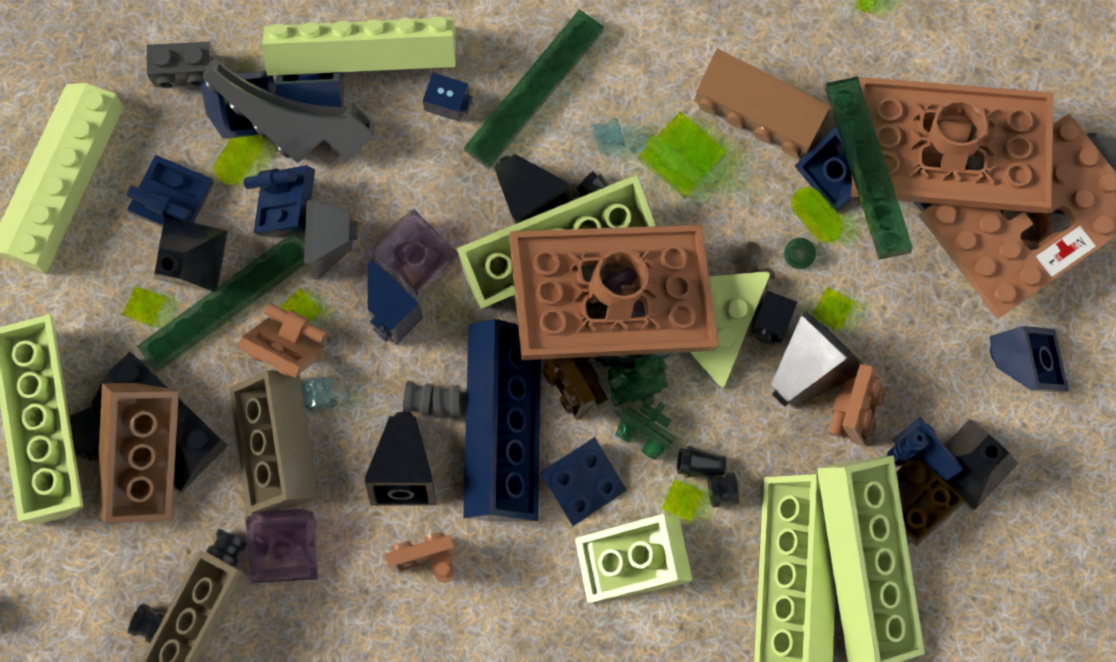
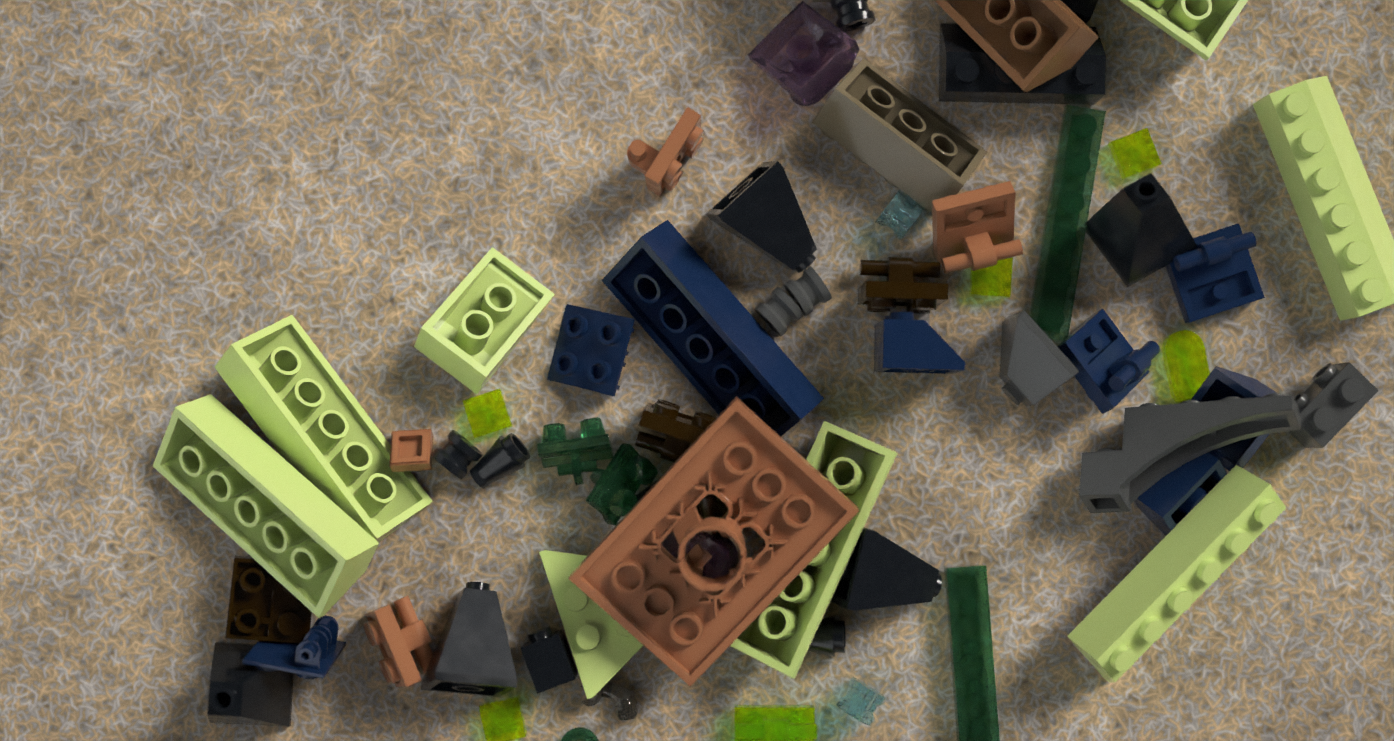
camera: 140 degrees right, 10 degrees up
slope [368,209,458,300] -> none
dark blue brick [423,73,473,122] -> none
none -> nougat tile [390,429,433,472]
none -> dark brown plate [858,257,948,314]

